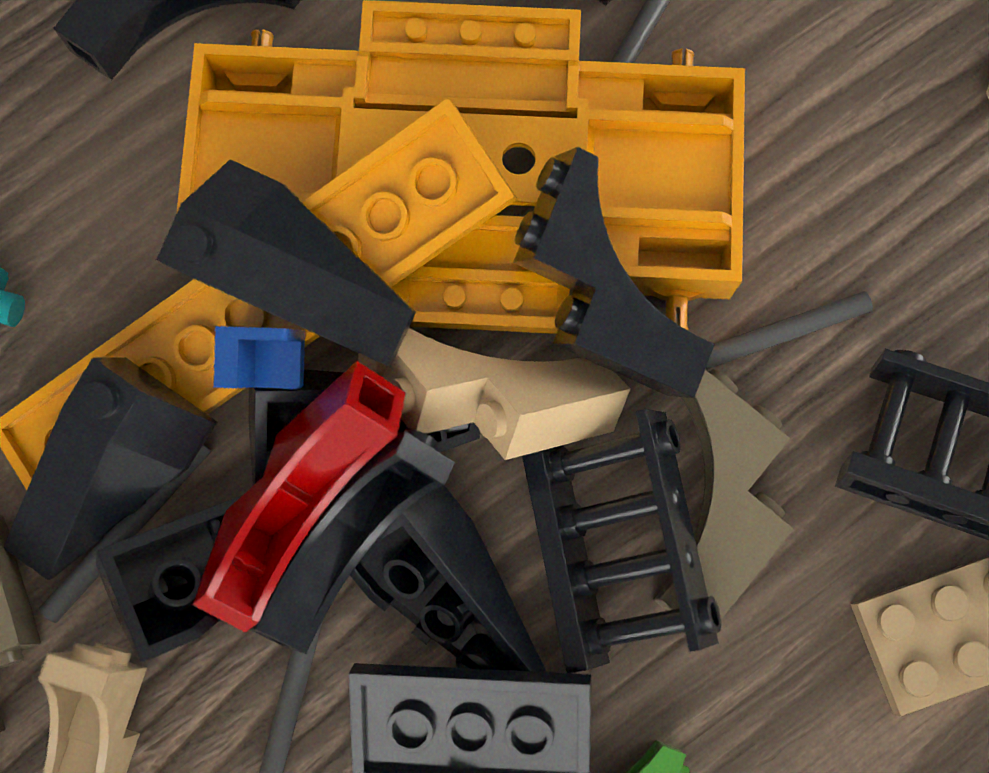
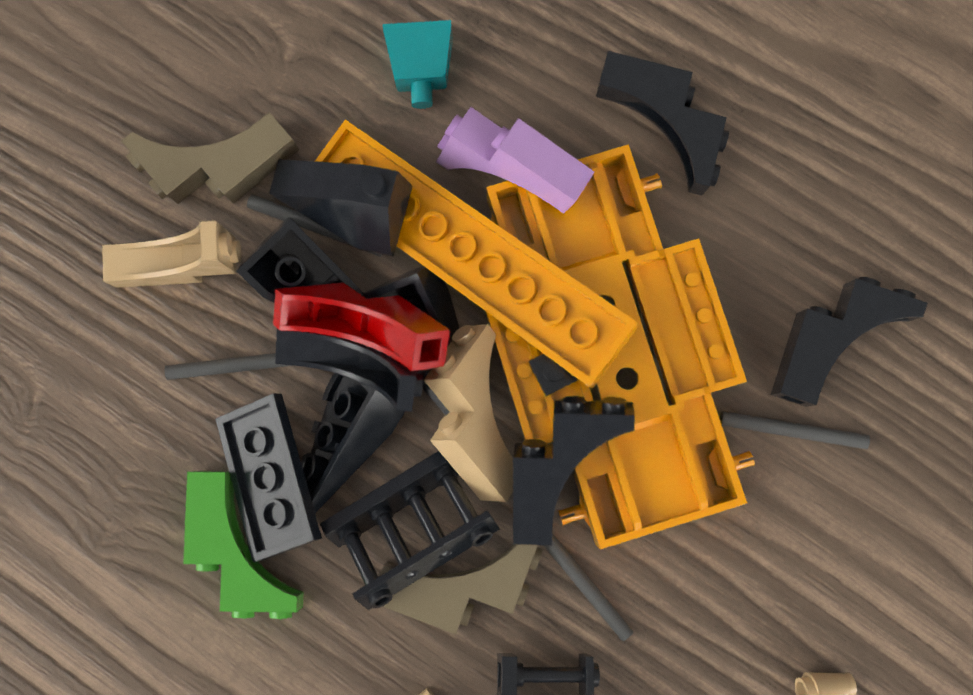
camera: 70 degrees right, 5 degrees up
black wedge [156,159,416,366] -> none
blue panel [214,326,305,389] -> none
none -> lavender arch [436,107,594,214]
none -> black plate [528,354,579,397]

